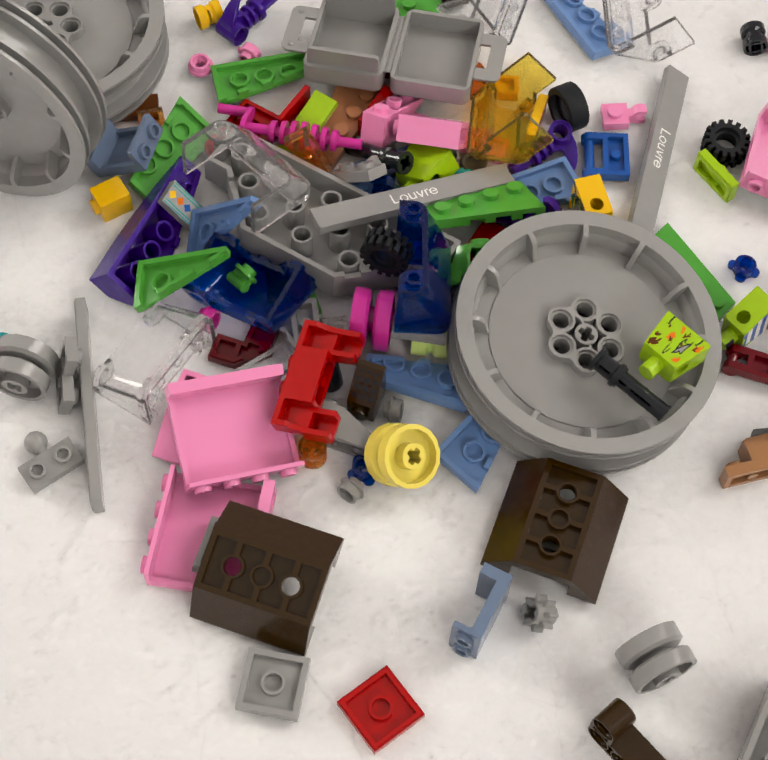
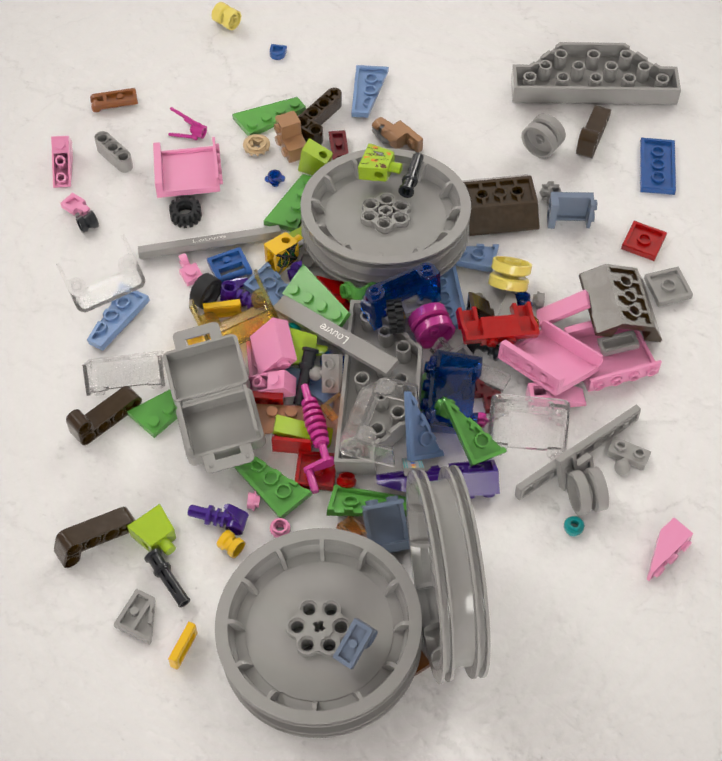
camera: 115 degrees left, 5 degrees down
lime plate [693,148,740,203] -> none
none -> bright pink tile [536,290,591,328]

